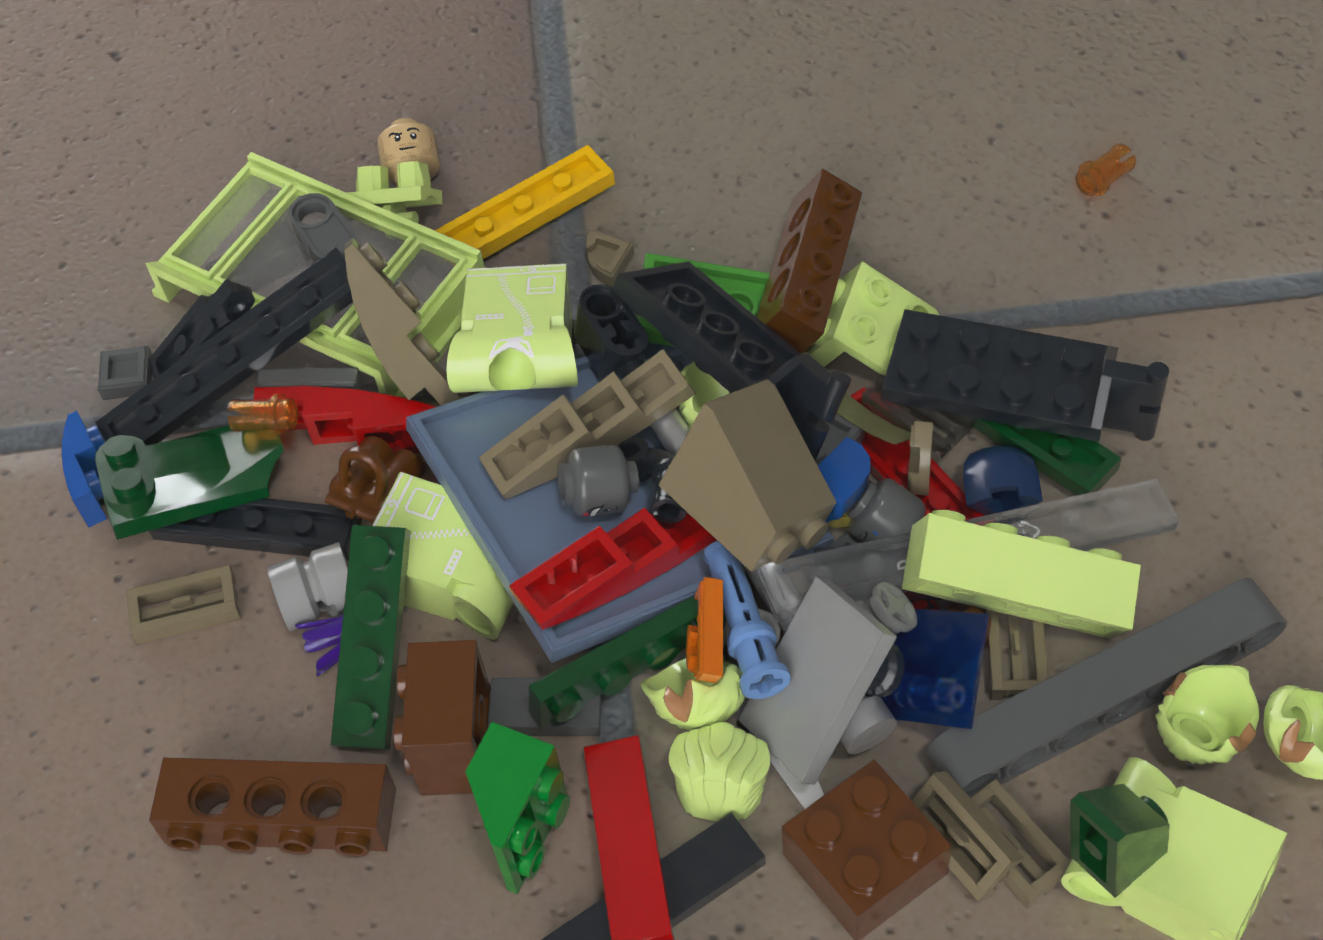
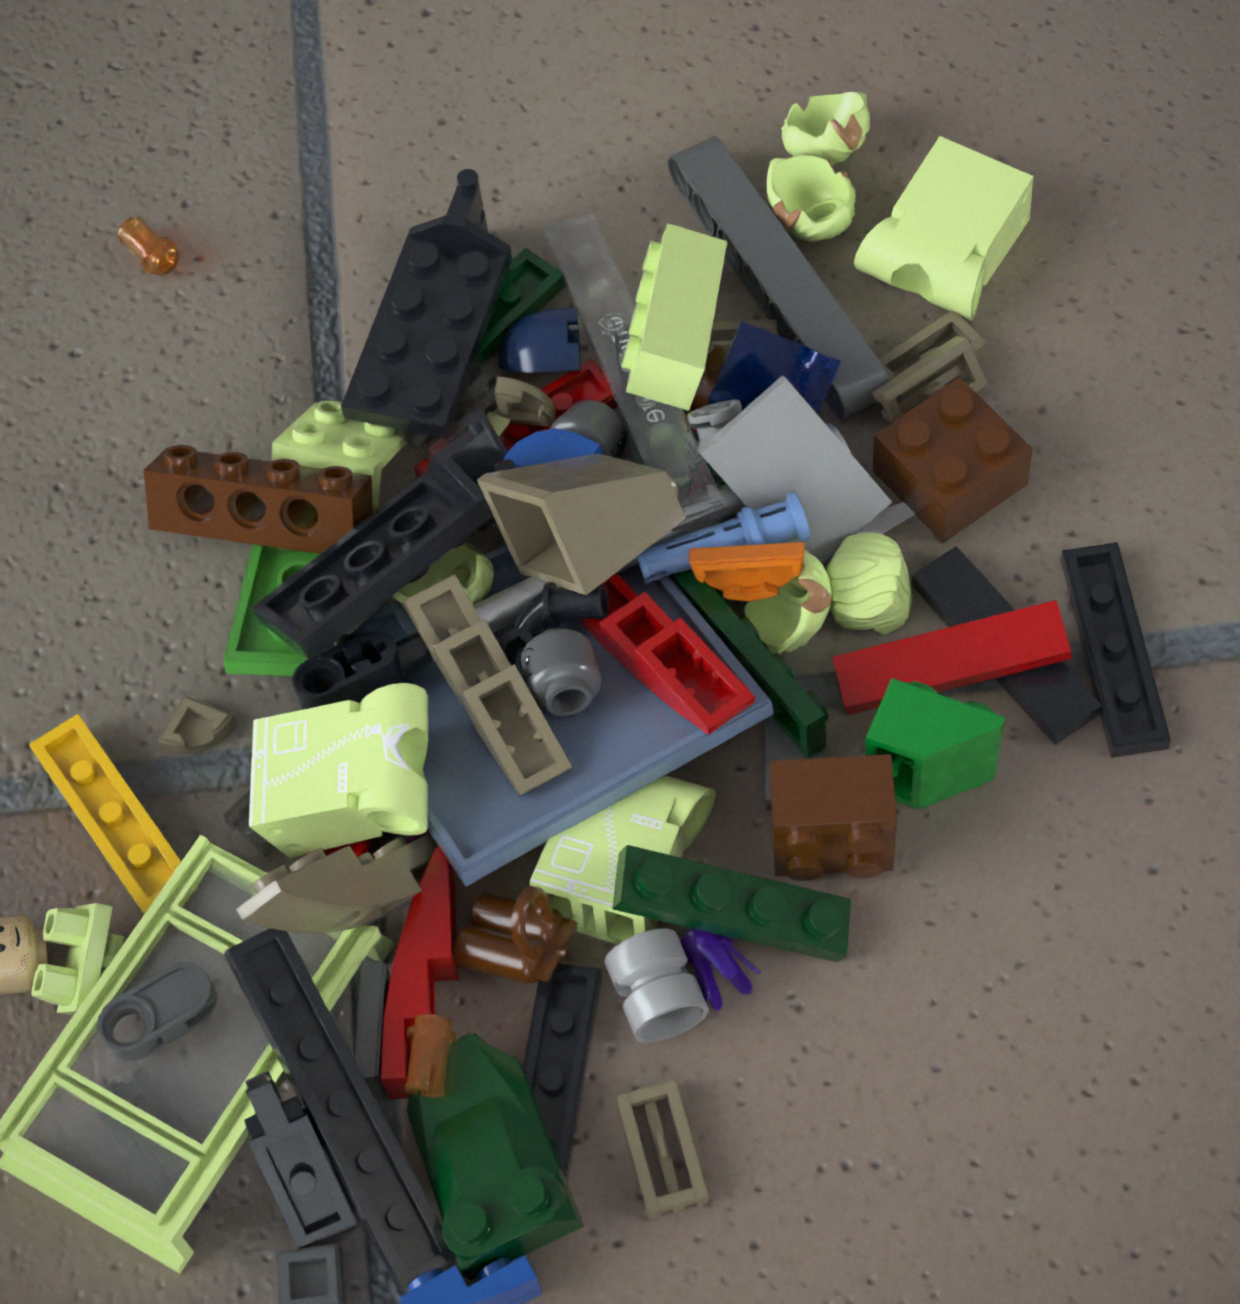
camera: 90 degrees left, 5 degrees up
reddish brown brick [149,757,396,857] -> none
dark green slope [1070,783,1170,898] -> none

